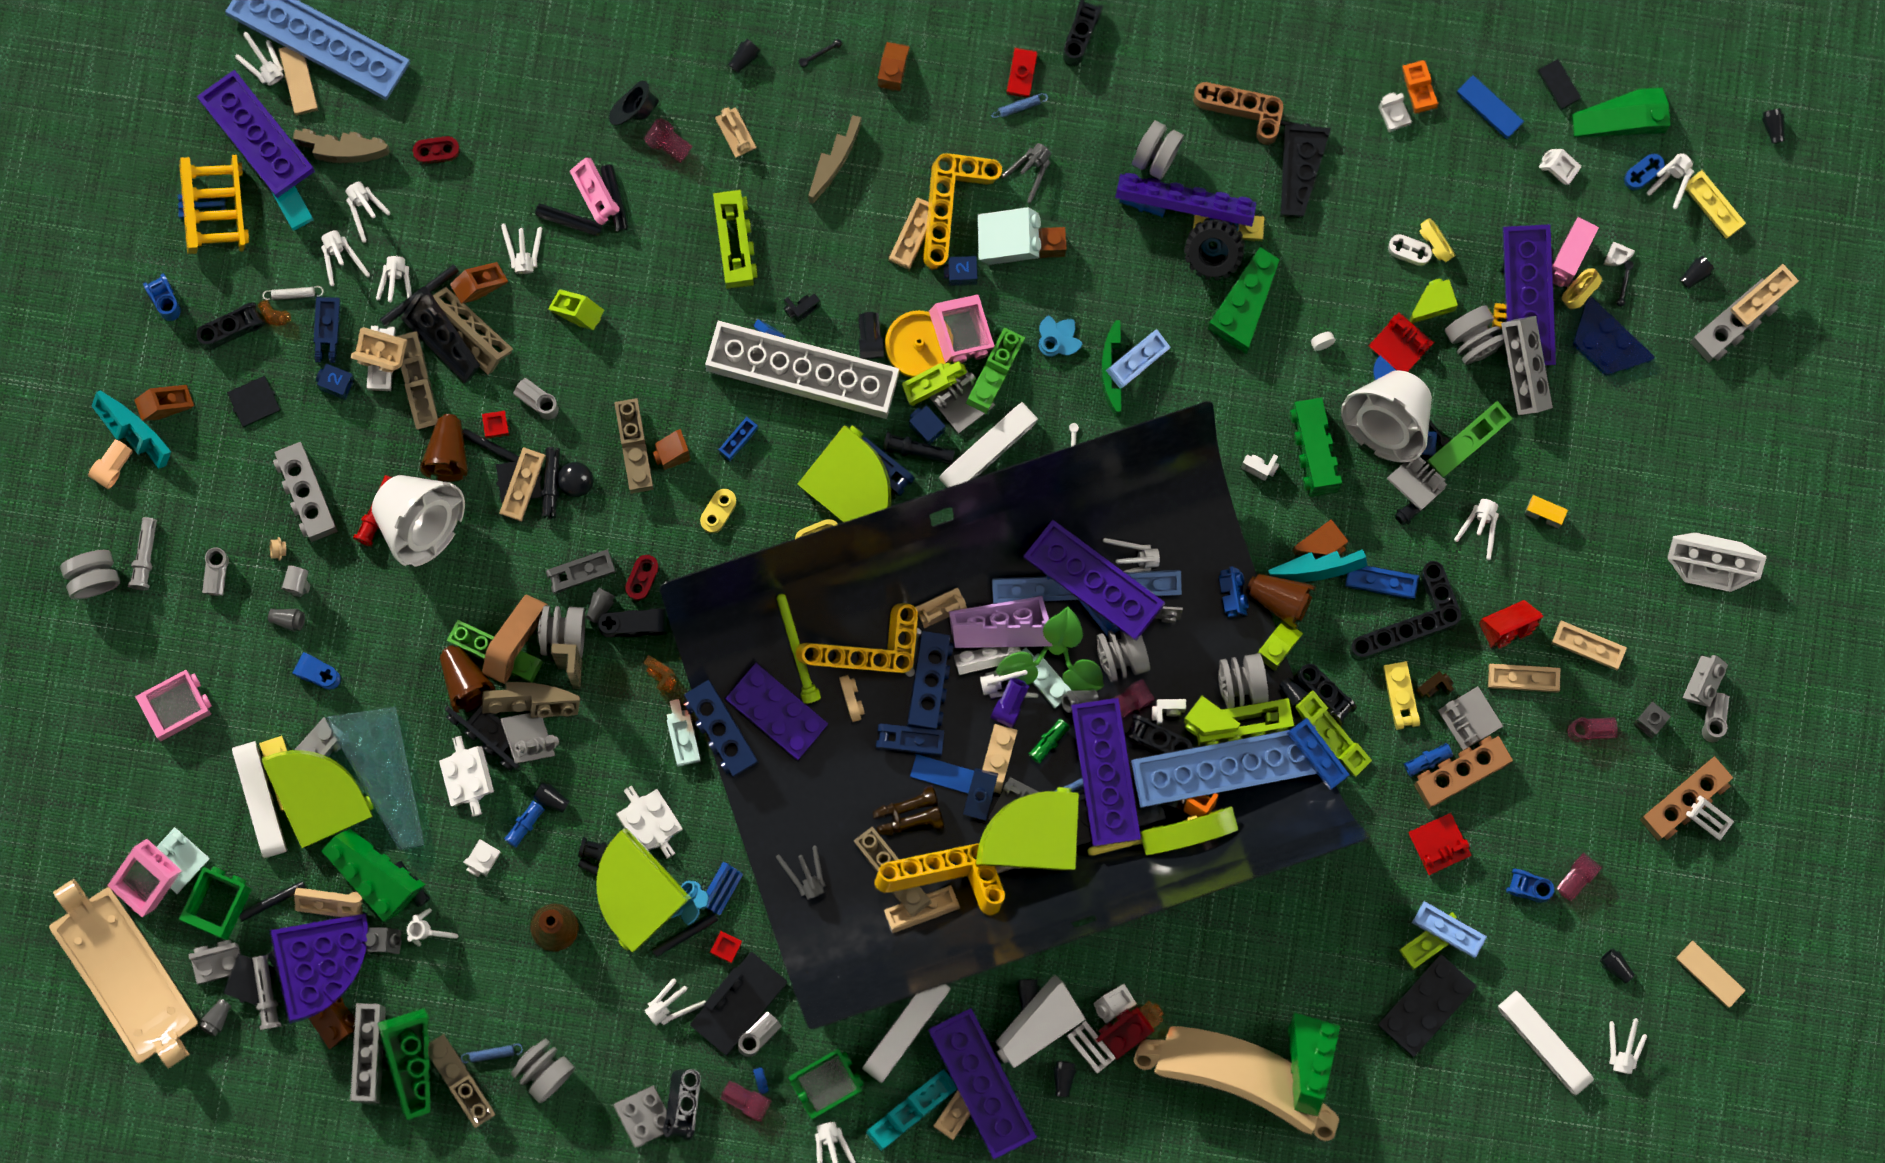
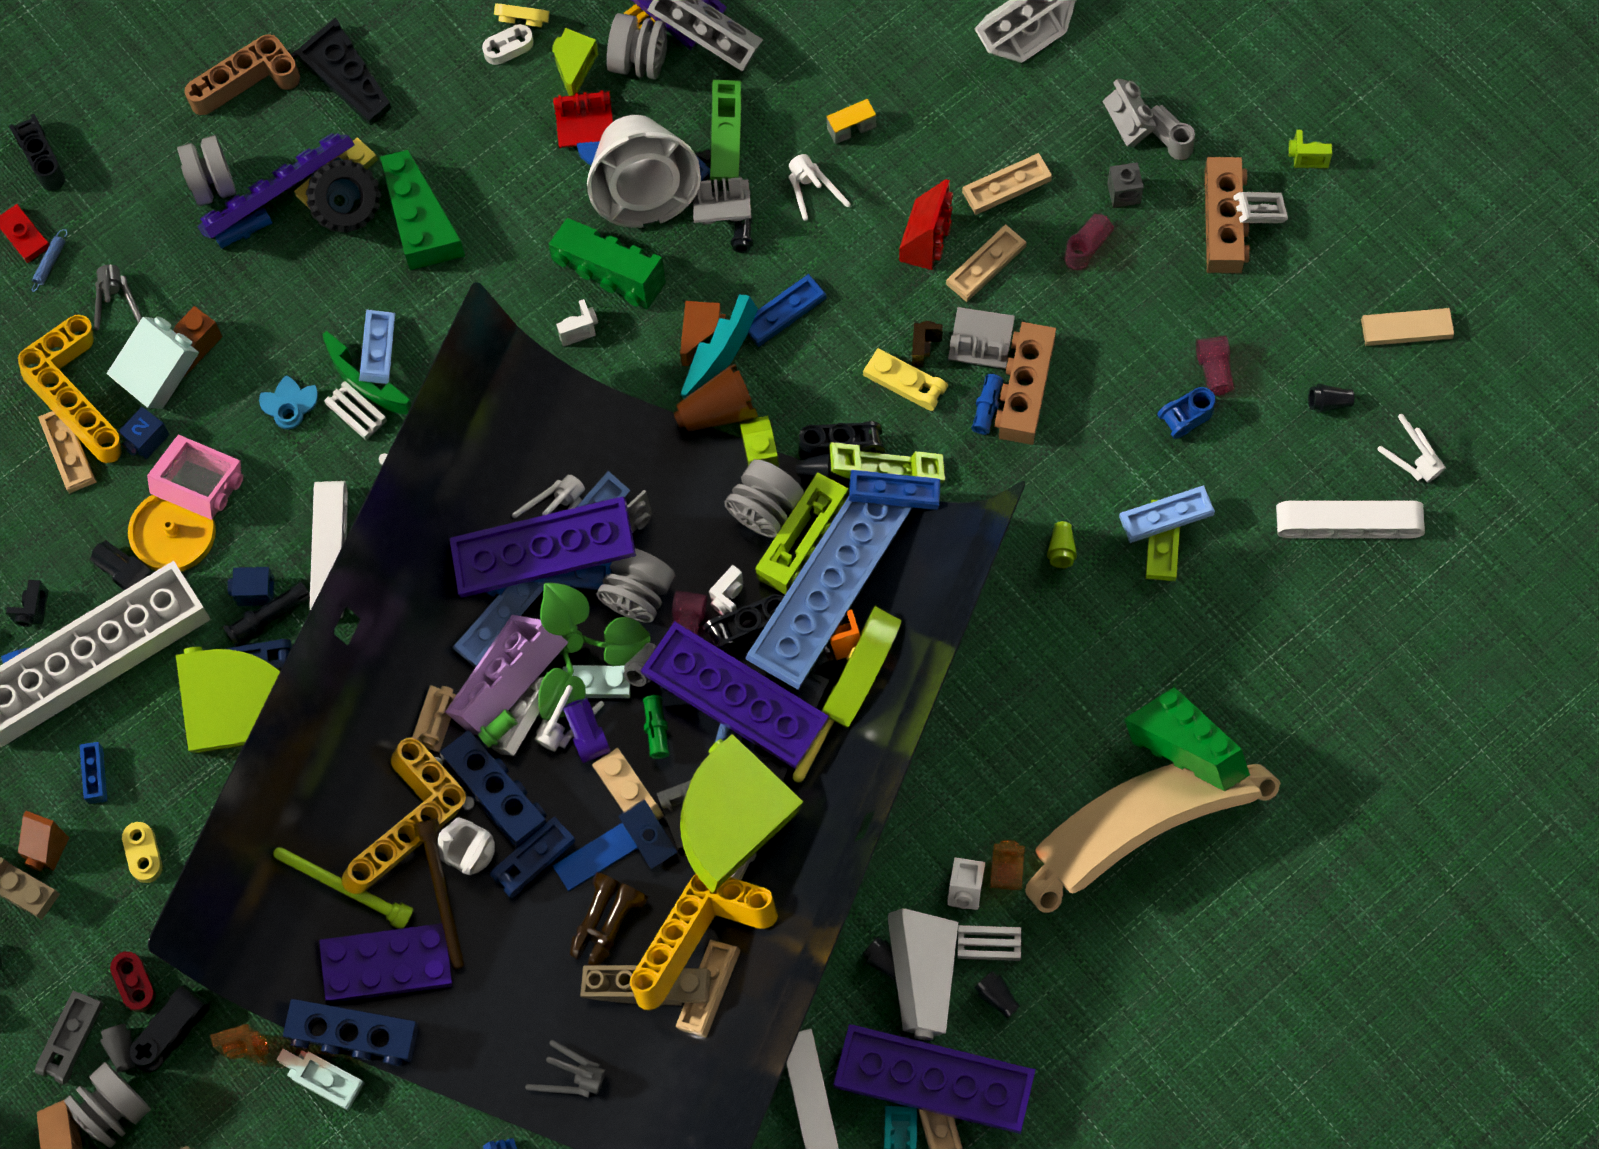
camera: 40 degrees left, 10 degrees down
dark tan fence [551,643,582,689] -> none
tan plate [839,675,865,723] -> none
lime hinge [902,361,967,406] -> none
light grey hinge [930,370,995,434] -> none
bright green slope [966,327,1025,414] -> none
dark red bracket [1096,1007,1155,1059] -> none
lime slope [1184,696,1240,736] -> none
blue hinge [1219,567,1249,617] -> none
white tile [1311,332,1335,351] -> none
black beam [1349,561,1461,661] -> none
black plate [1377,954,1477,1058] -> none
red hinge [1408,813,1472,875] -> none
none -> white tile [324,381,387,440]
none -> dark brown piece [413,818,464,969]
none -> white helmet [437,817,495,875]
none -> bright green pin [478,709,518,747]
none -> lime cone [1047,521,1077,568]
none -> lime bracket [1289,130,1332,168]

